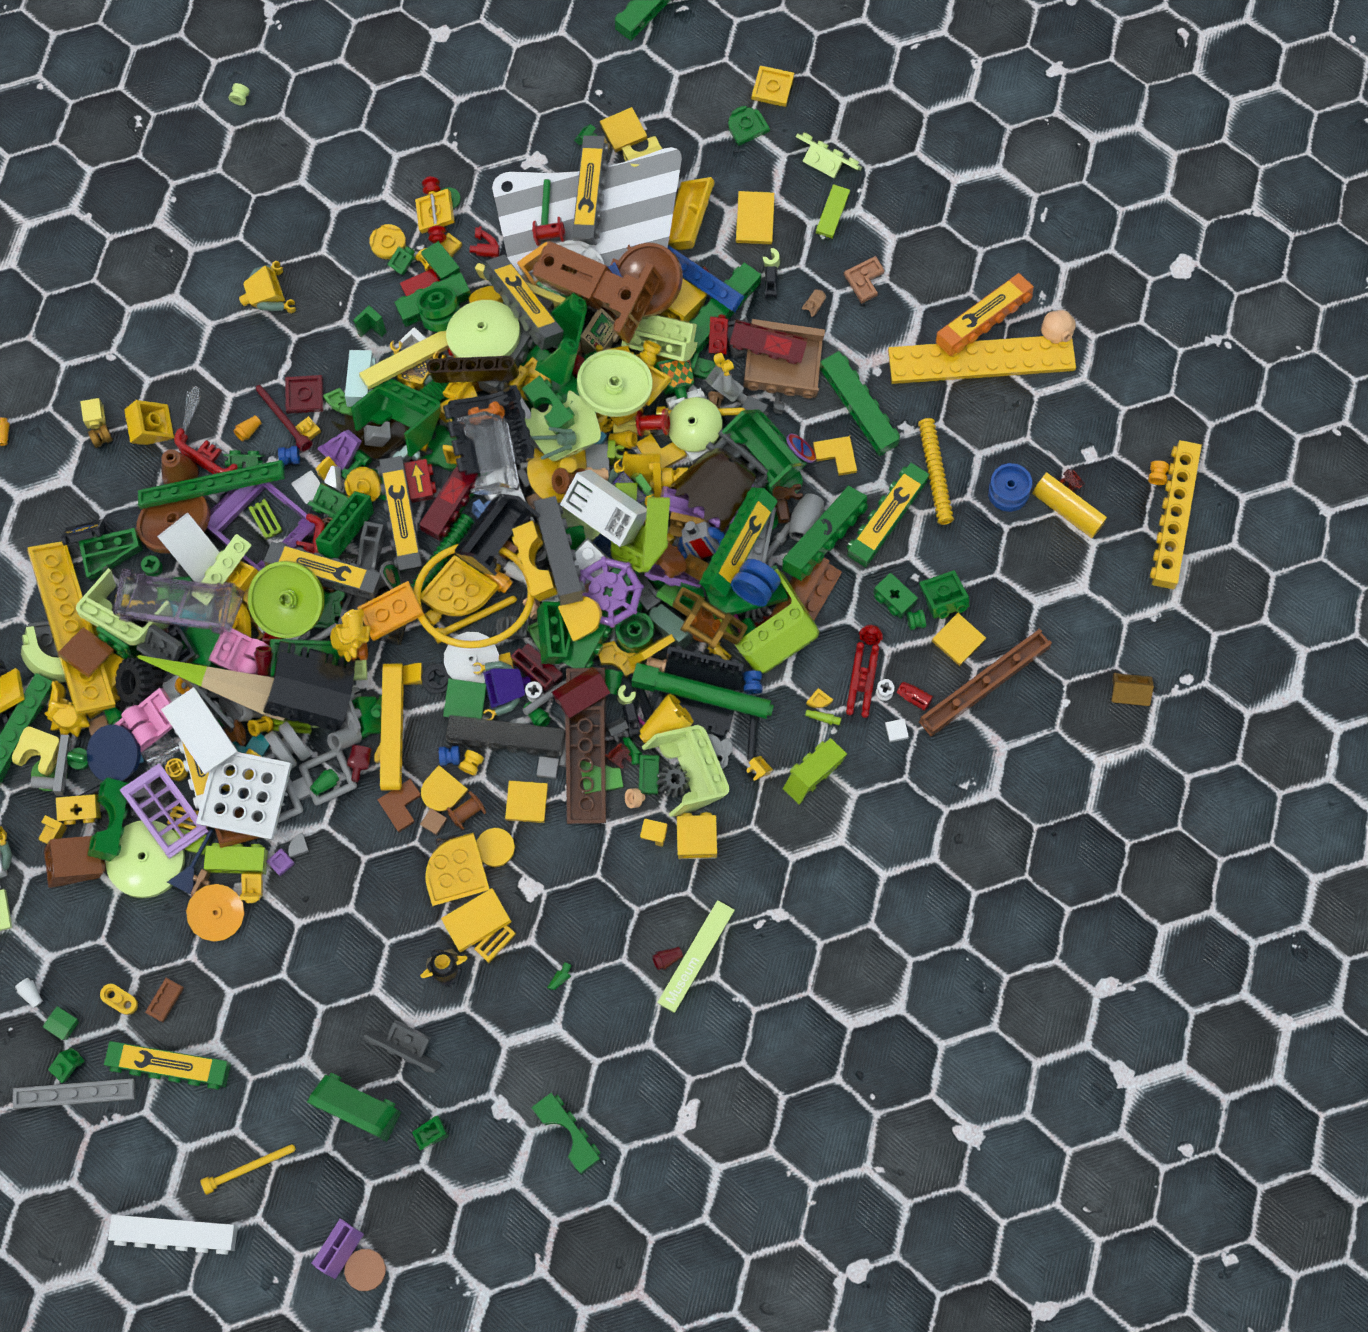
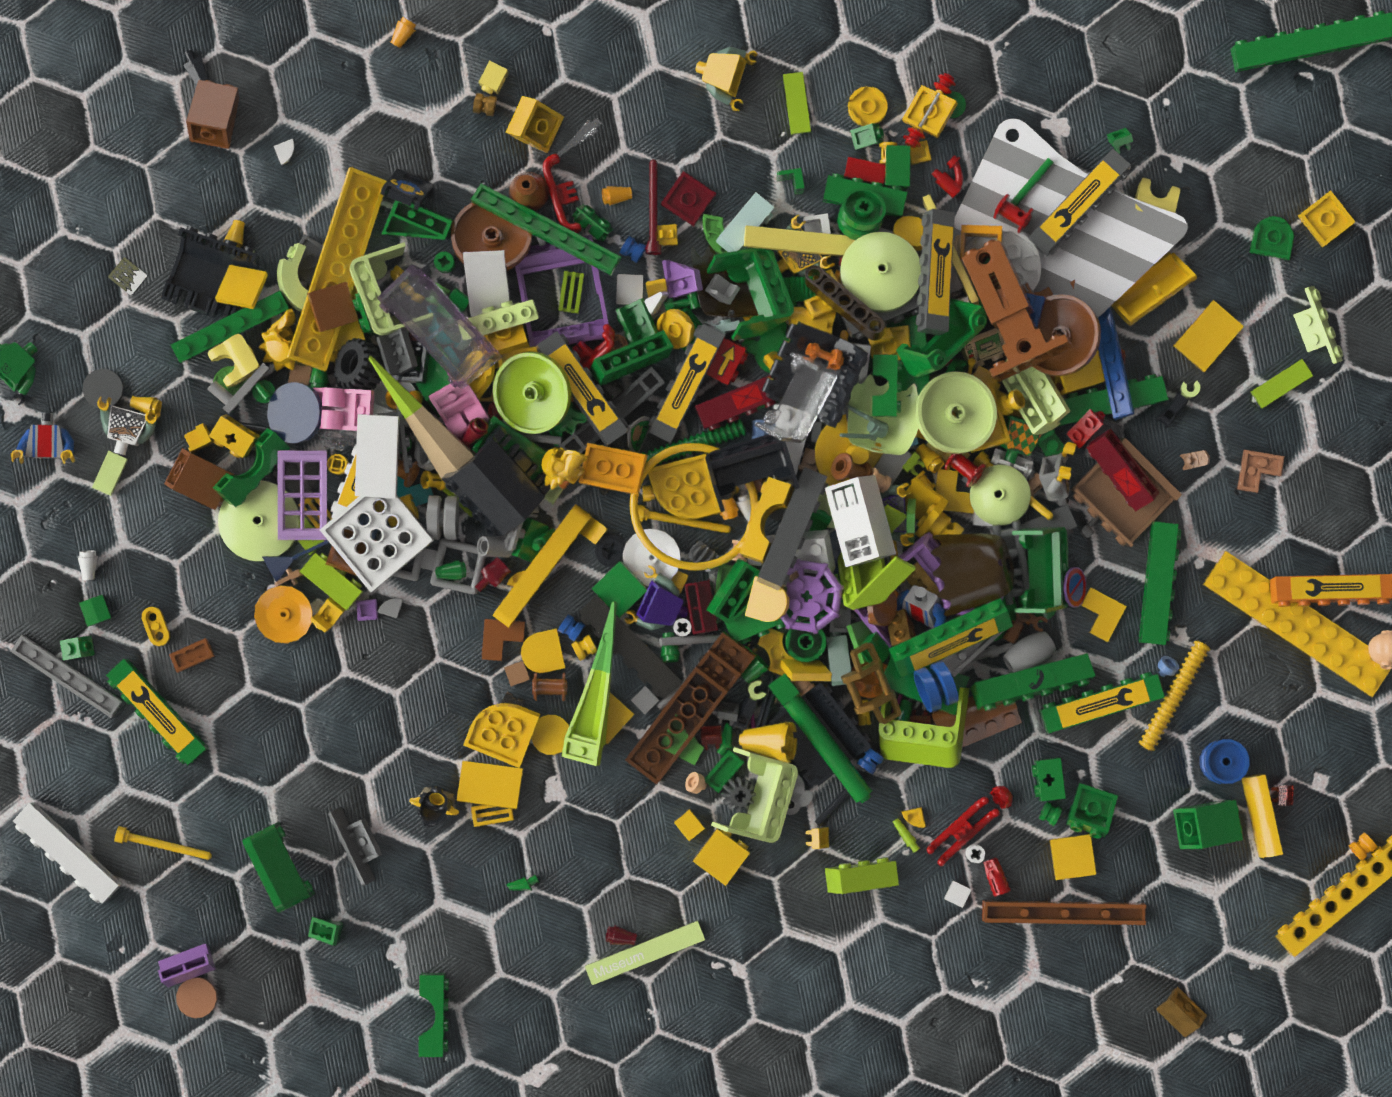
camera: 35 degrees right, 15 degrees up
dark red piece [551,667,610,718] -> none
yellow tile [600,107,647,153] -> none
none -> lime plate [562,601,617,766]
none -> lime tile [783,72,811,135]
none -> medium blue tile [1158,656,1179,677]
none -> green slope [1173,800,1243,849]

